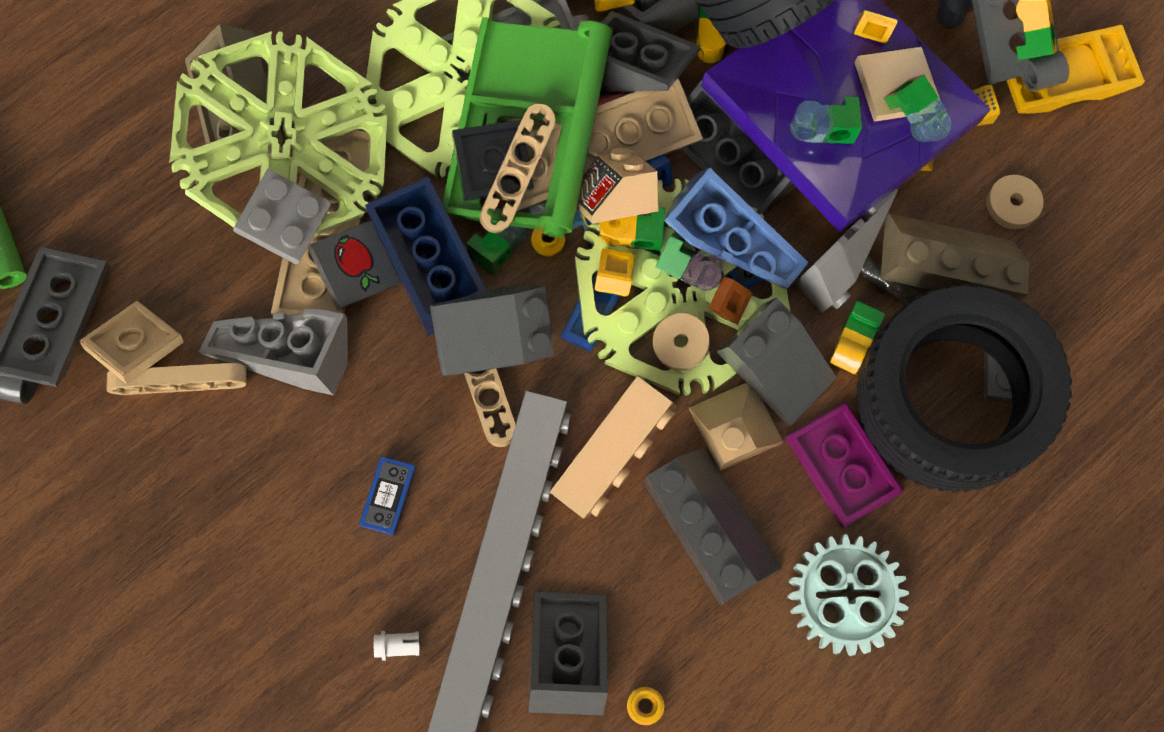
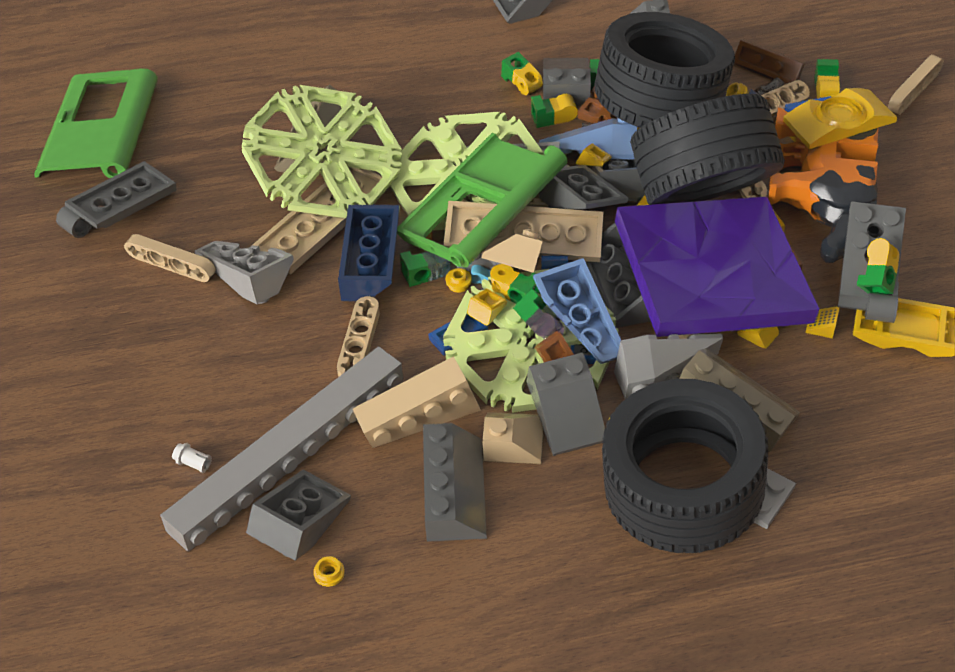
camera: 35 degrees right, 25 degrees down
tan tile [79,301,184,384] -> none
light grey plate [233,169,331,265] -> none
dark grey tile [308,221,401,310] -> none
tile [359,456,416,536] -> none
dark grey slope [430,282,555,376] -> none
black tile [452,120,534,201] -> none
tan beam [480,104,555,233] -> none
tan piece [653,313,710,371] -> none
magenta tile [785,402,904,529] -> none
light aqua gear [787,534,909,656] -> none
leg [790,97,862,144] -> none
yellow slope [854,10,898,44] -> none
tan tile [854,47,942,122] -> none
leg [884,75,951,143] -> none
tan piece [986,175,1044,229] -> none

